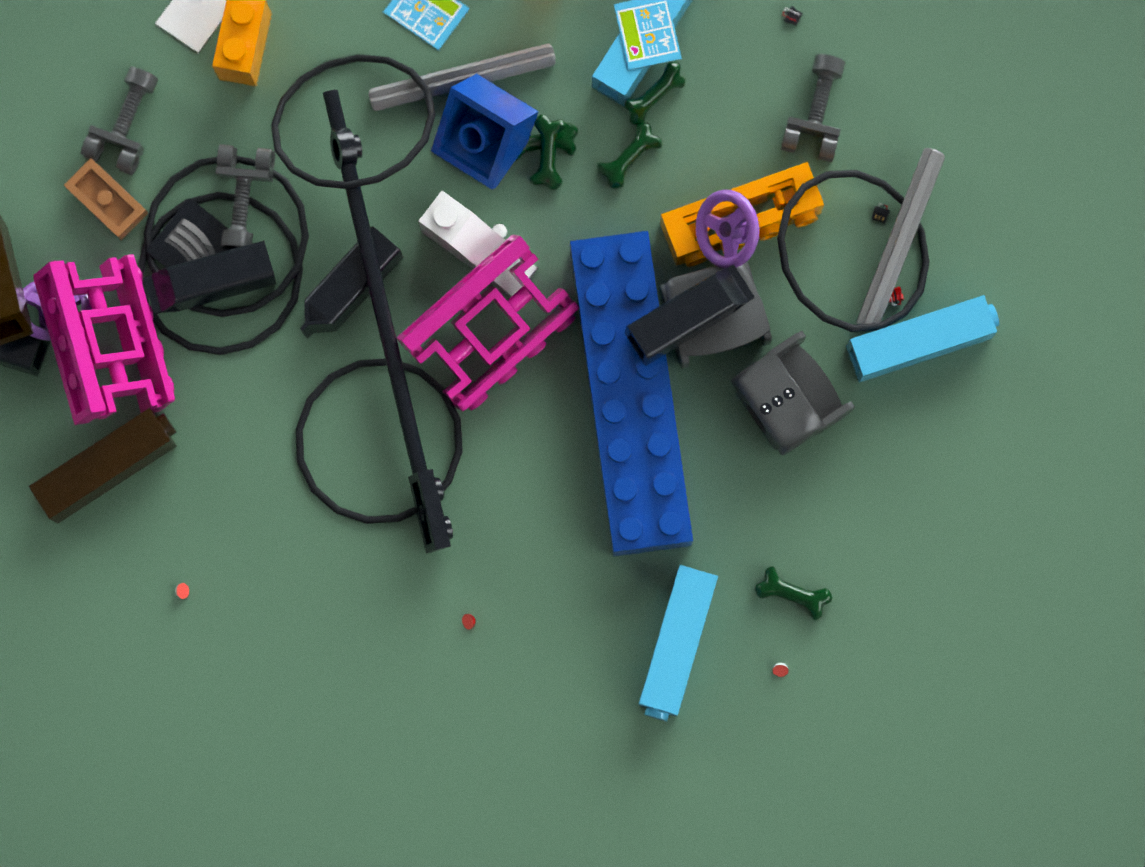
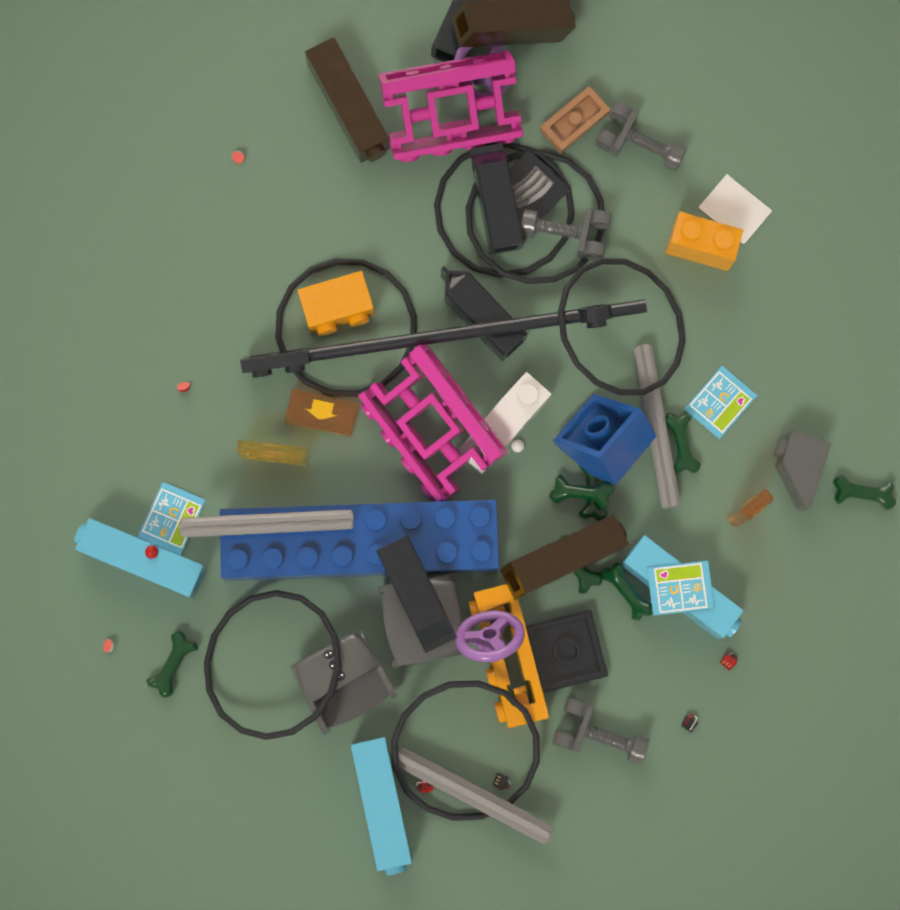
camera: 85 degrees right, 0 degrees up
none -> medium azure sticker [137,482,206,556]
none -> red piece [145,545,159,559]
none -> light grey axle [179,510,354,537]
none -> black piece [204,590,341,740]
none -> clear yellow tile [237,440,308,466]
none -> clear orange tile [284,388,358,438]
none -> light orange brick [297,271,374,336]
none -> dark brown brick [500,514,629,600]
none -> black tile [525,610,608,693]
none -> dark green piece [665,413,701,473]

